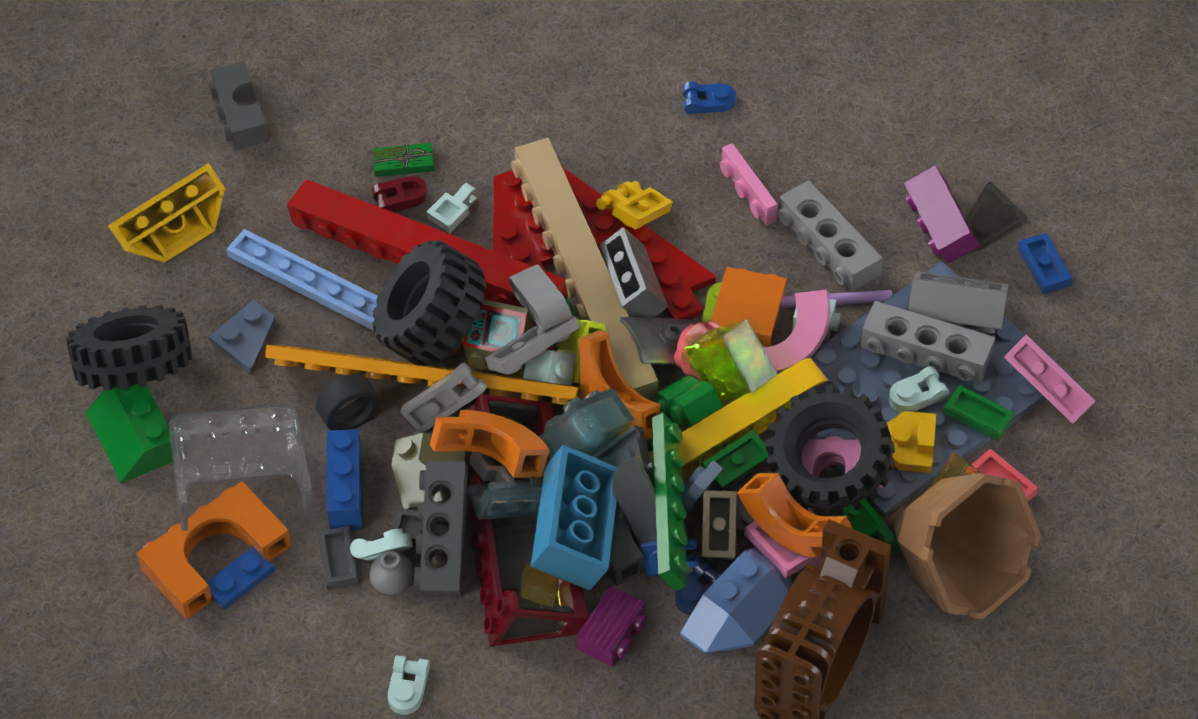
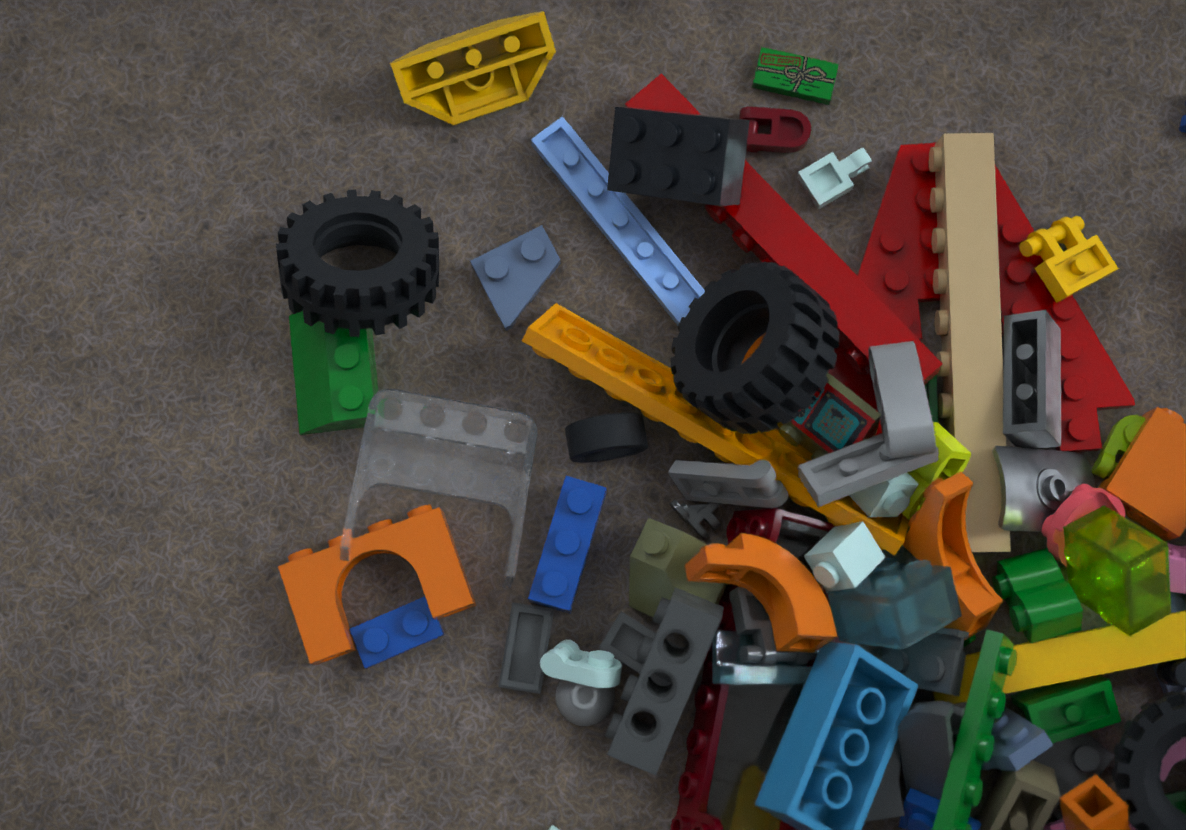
camera: 20 degrees right, 25 degrees up
none -> black brick [607,107,750,206]
none -> light aqua brick [804,521,885,592]

